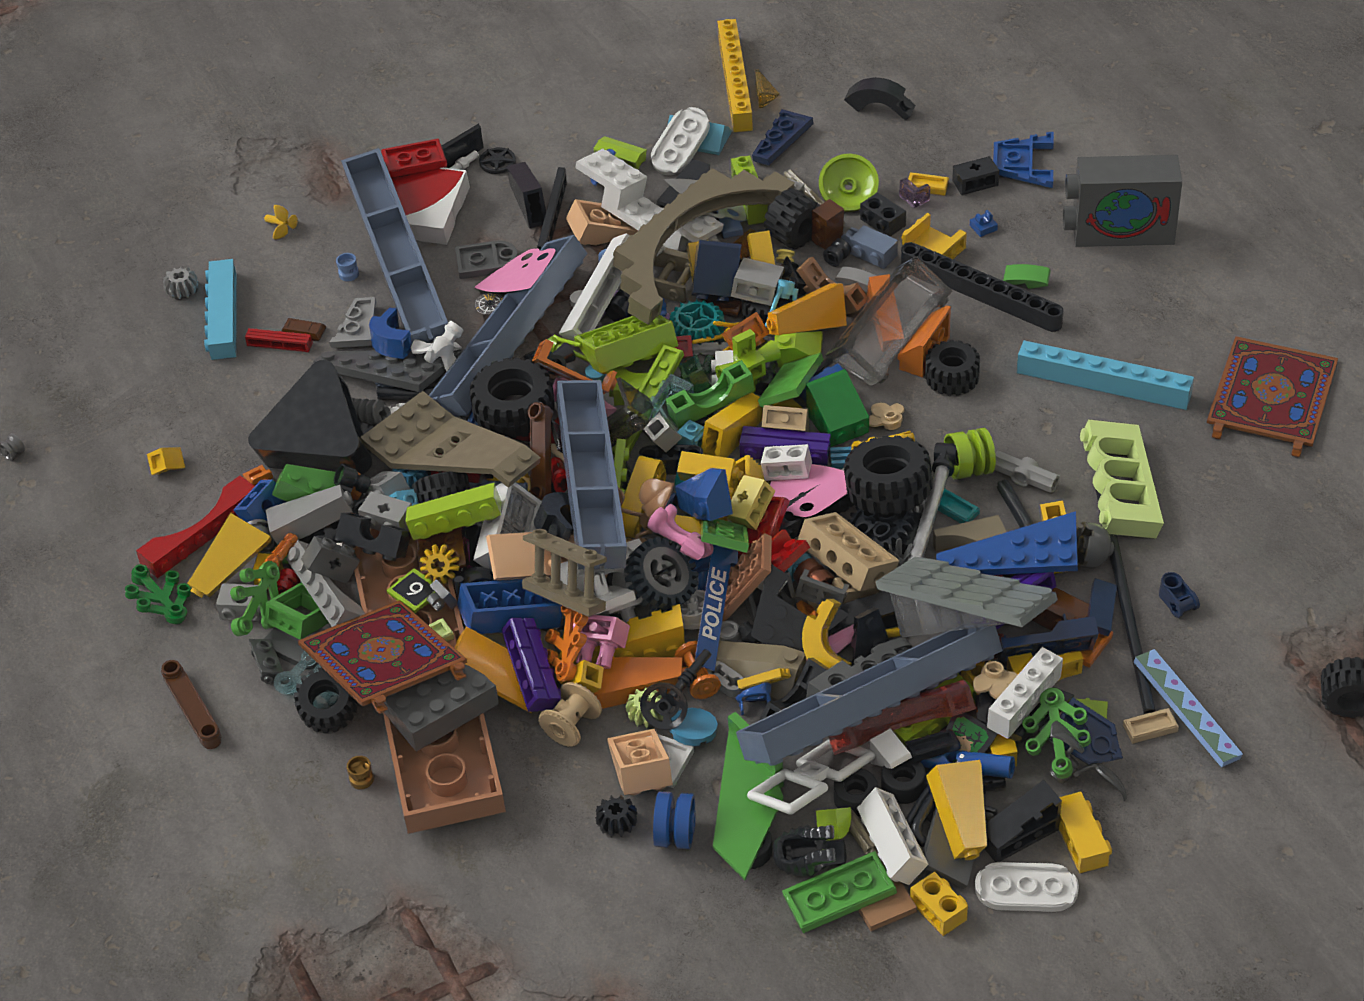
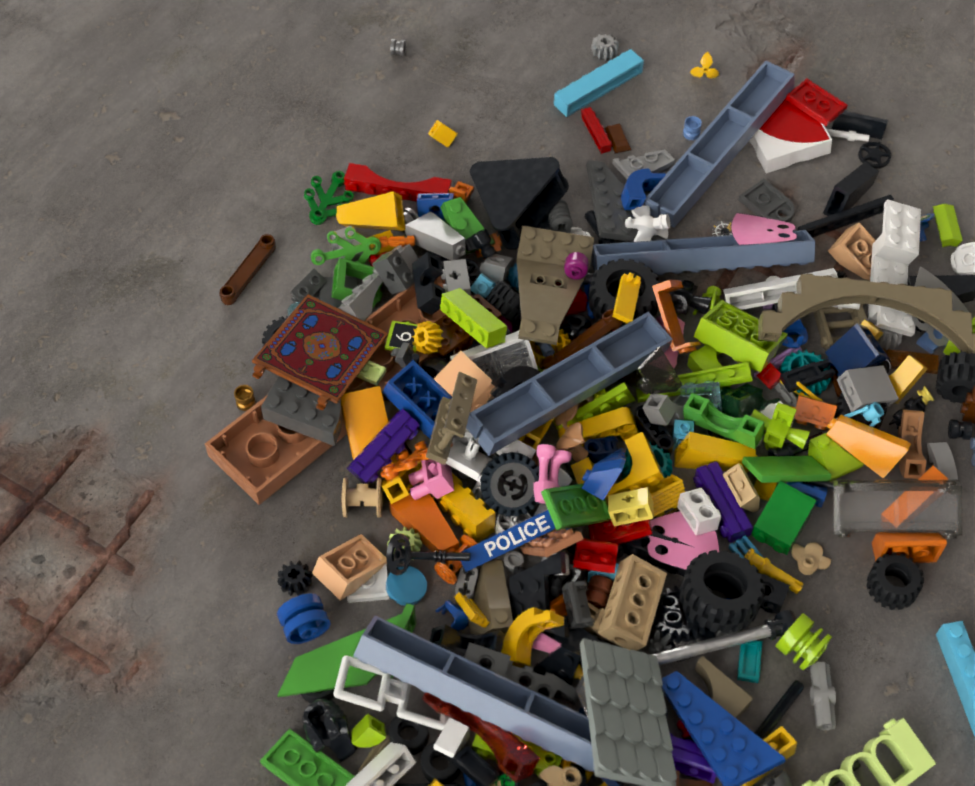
camera: 55 degrees right, 10 degrees up
none -> magenta head [564,252,589,280]
none -> yellow hinge [612,272,641,324]
none -> black hinge [780,359,836,393]

